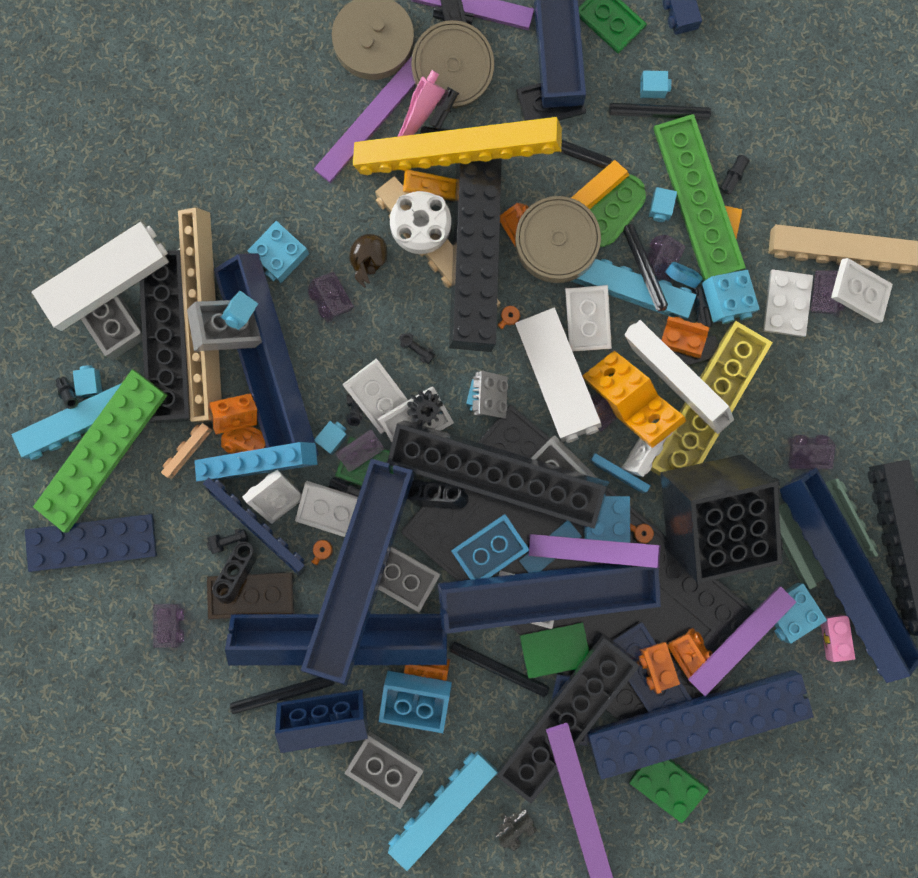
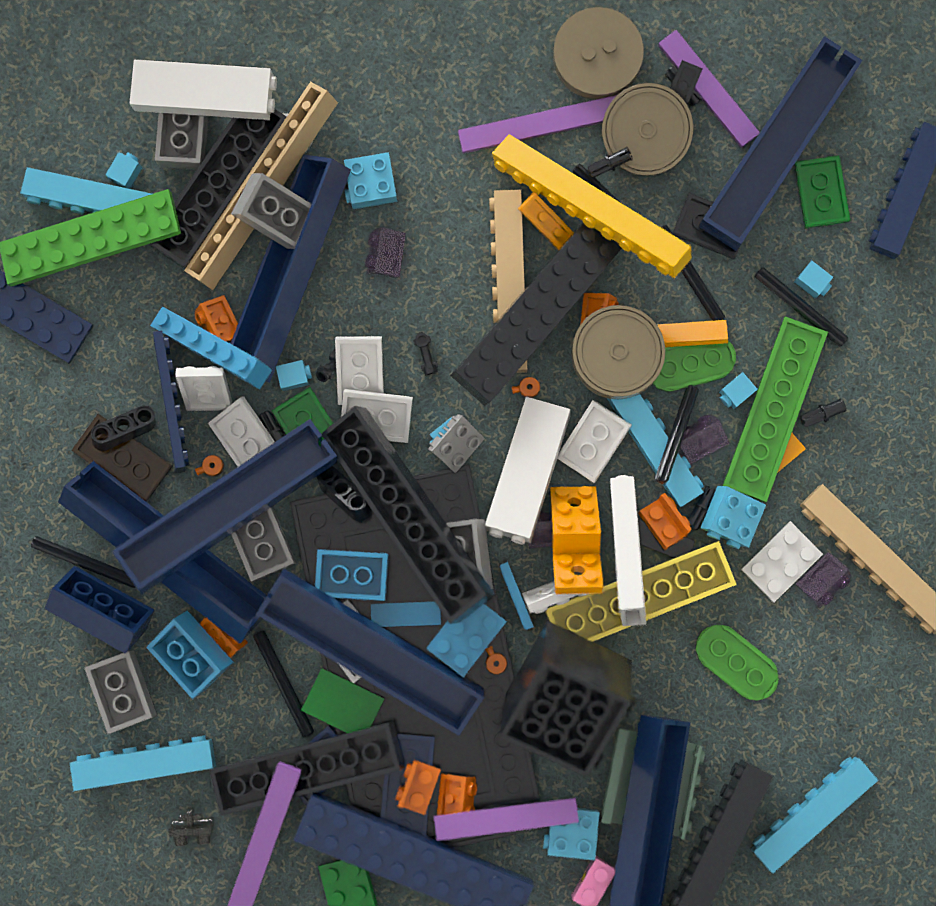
camera: 40 degrees right, 0 degrees up
black axle [55,377,79,409] -> none
clear purple bracket [153,603,184,648] -> none
light nougat plate [161,423,213,479] -> none
black bar [207,528,248,554] -> none
orange bracket [210,394,257,434] -> none
medium azure brick [220,291,258,330] -> none
clear purple bracket [335,429,384,472] -> none
dark brown helmet [349,234,388,288] -> none
white piece [390,191,451,254] -> none
bright pink piece [397,70,446,137] -> none
black gear [407,390,443,426] -> none
medium lavender tile [529,534,660,568] -> none
dark azure beam [666,262,703,288] -> none
clear purple bracket [788,435,836,469] -> none
white plate [831,258,893,323] -> none
none -> bright green tile [696,625,779,700]

